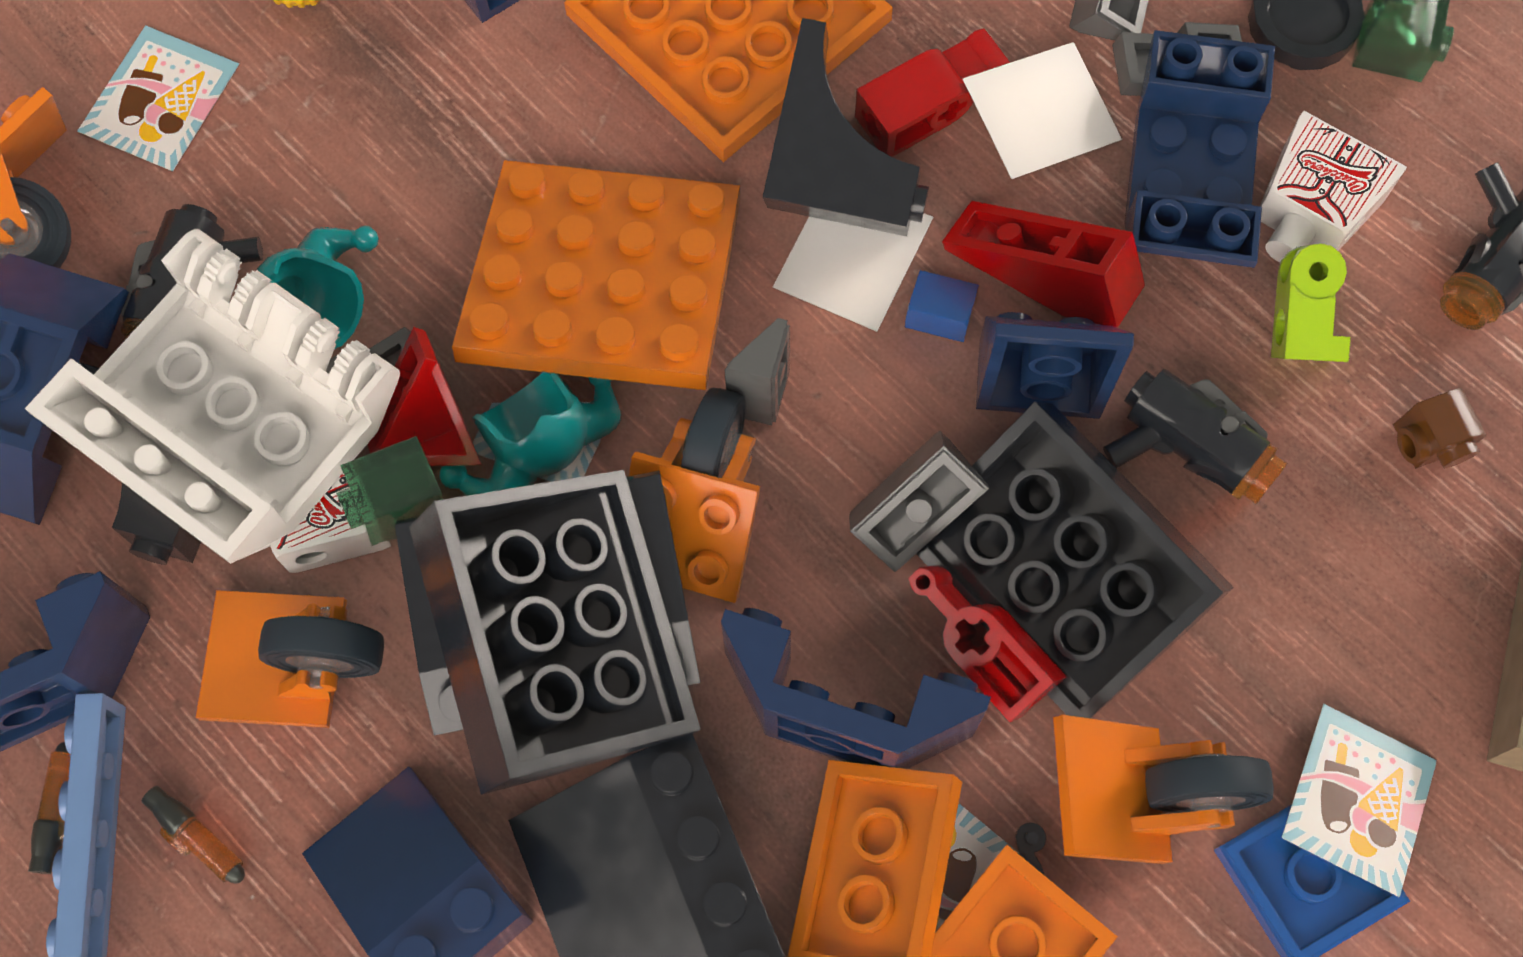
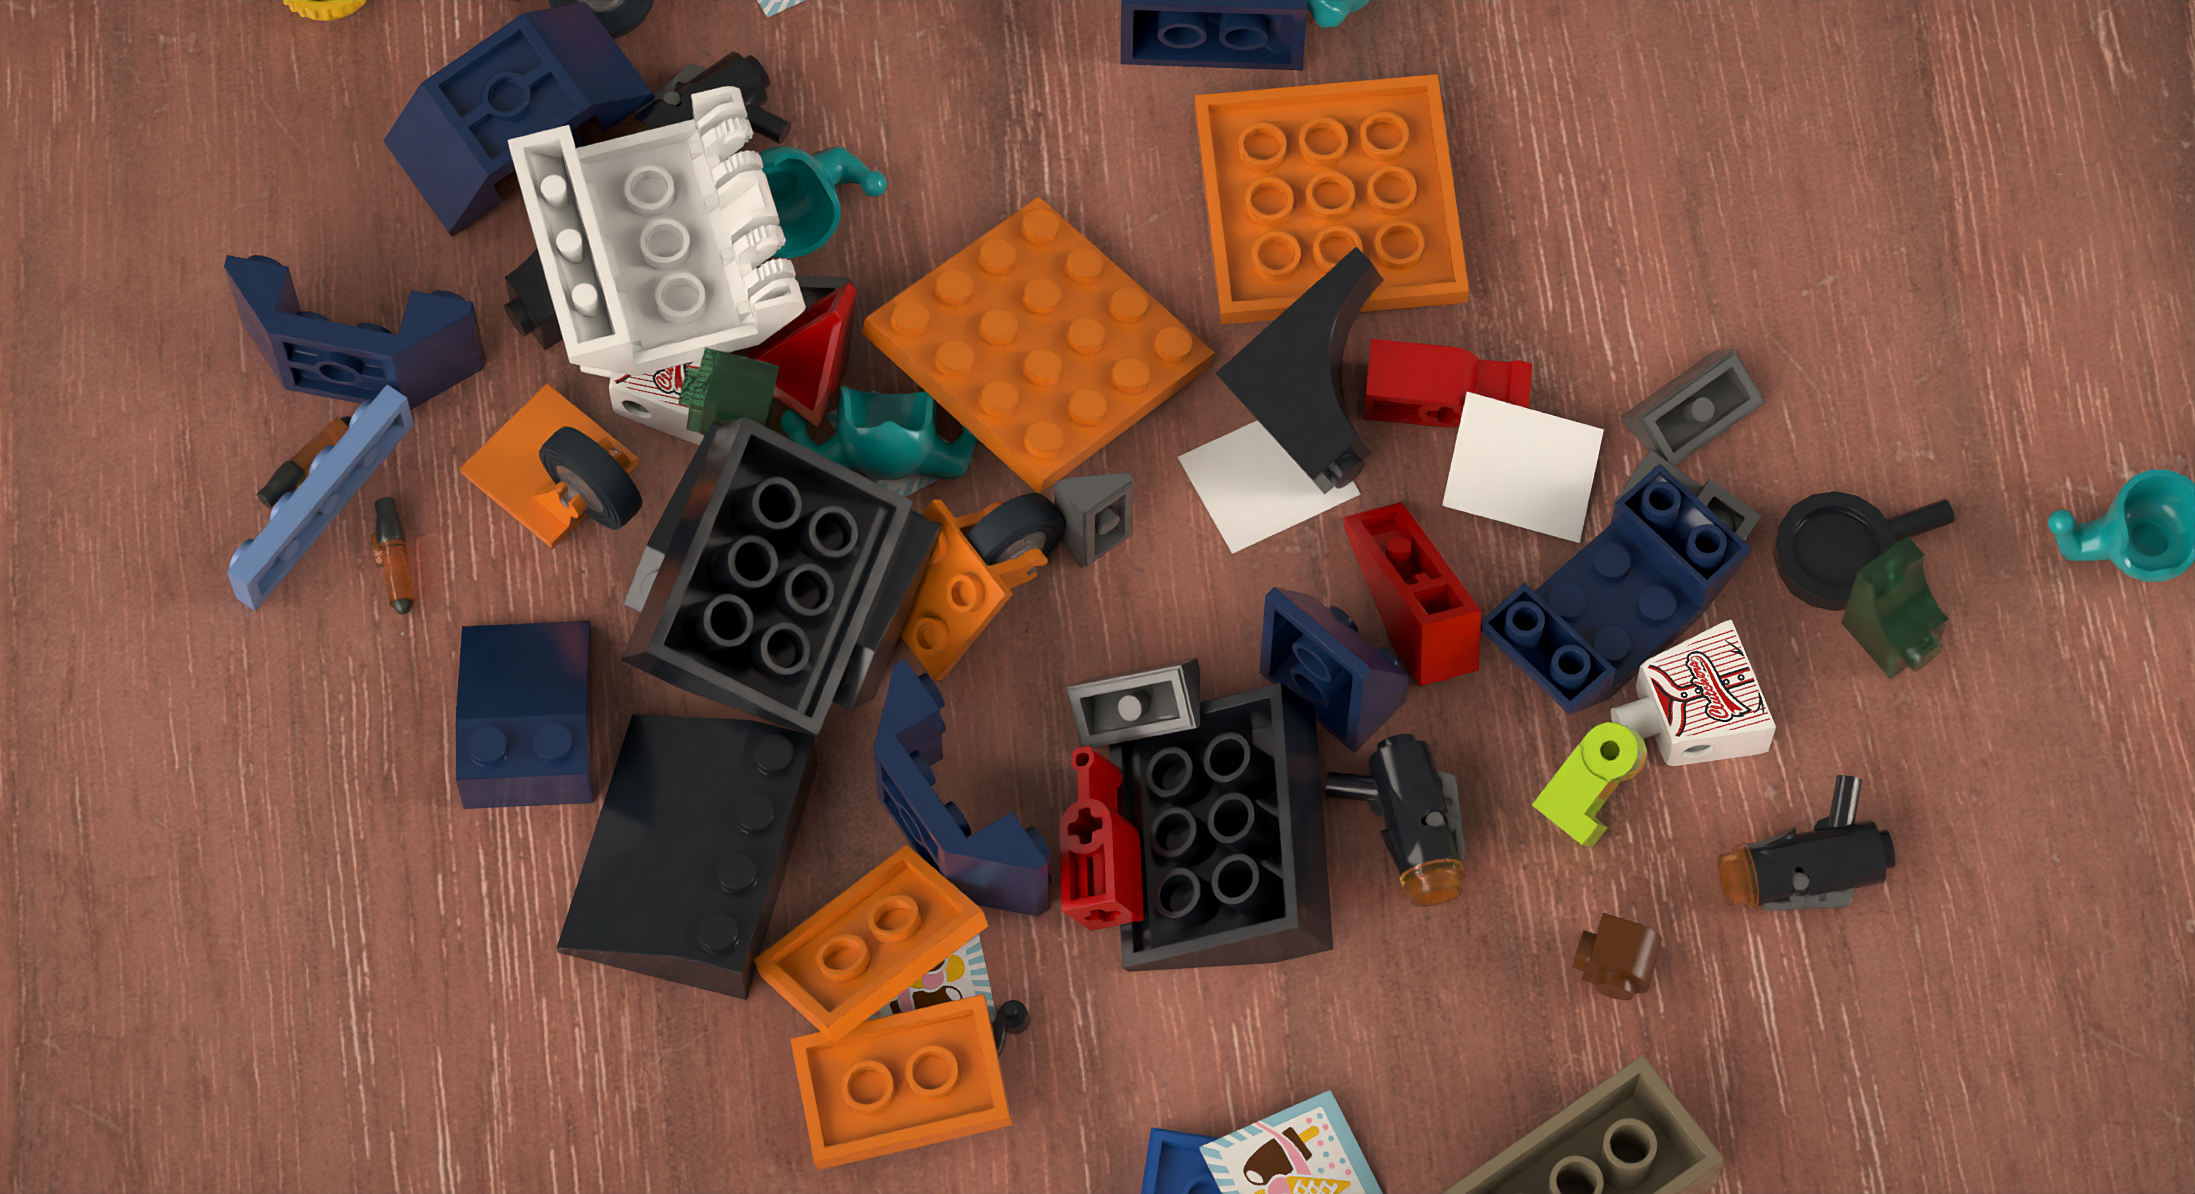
camera: 35 degrees right, 5 degrees down
blue slope [904,270,979,342] -> none
orange plate [1053,715,1274,864] -> none

